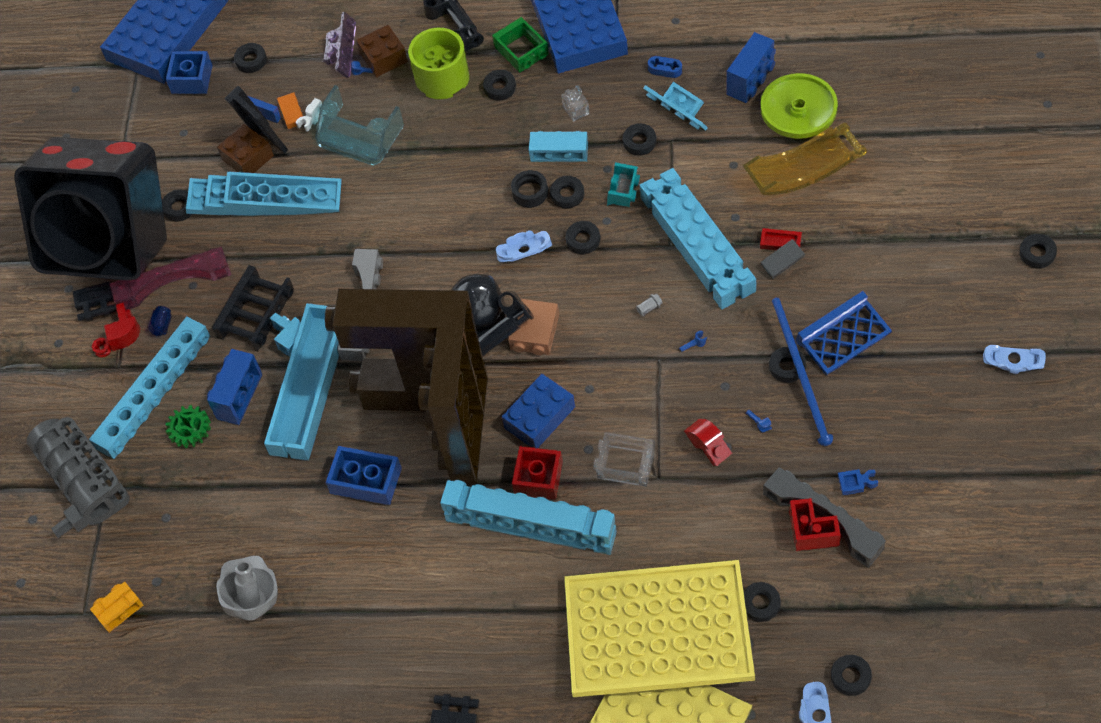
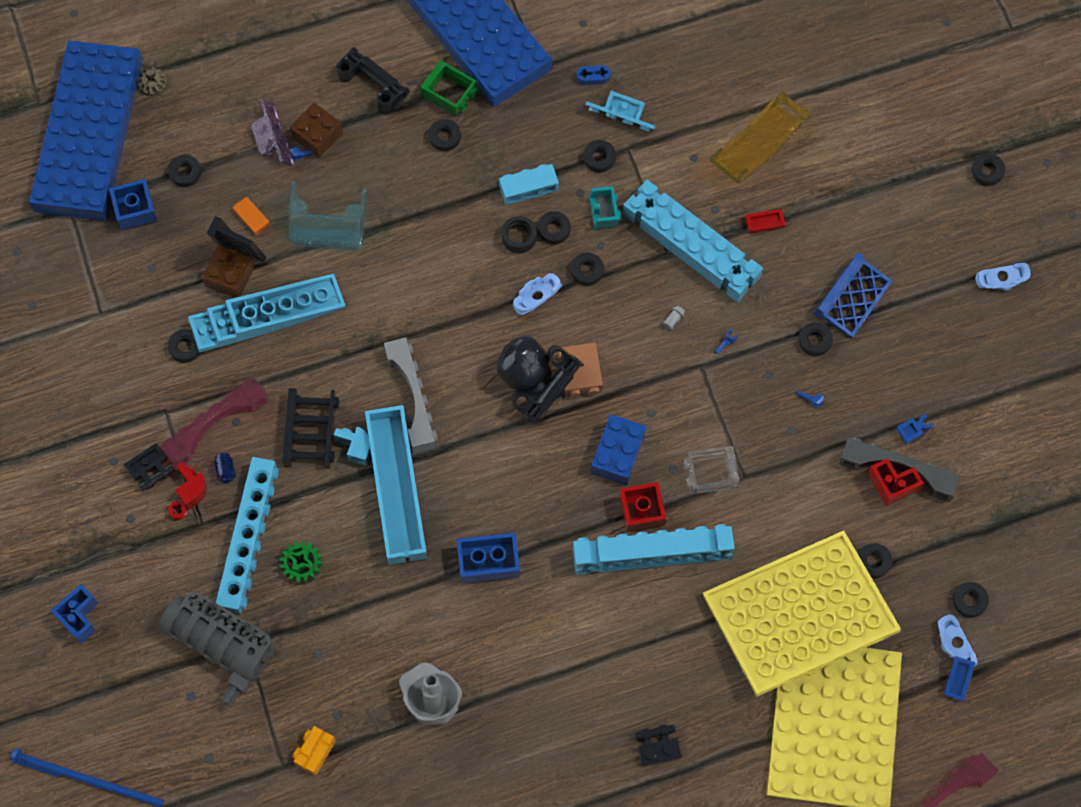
camera: 30 degrees left, 10 degrees up
black piece [14,137,167,280] -> none
blue brick [207,349,263,425] -> none
blue tile [248,96,281,123] -> none
white plate [296,98,324,131] -> none
dark brown plate [325,289,488,487] -> none
lime brick [408,28,469,99] -> none
clear brick [561,85,590,121] -> none
red brick [684,419,732,466] -> none
blue brick [727,32,776,103] -> none
lime dish [761,73,838,139] -> none
dark grey tile [761,239,805,279] -> none
blue bar [772,297,833,446] -> none

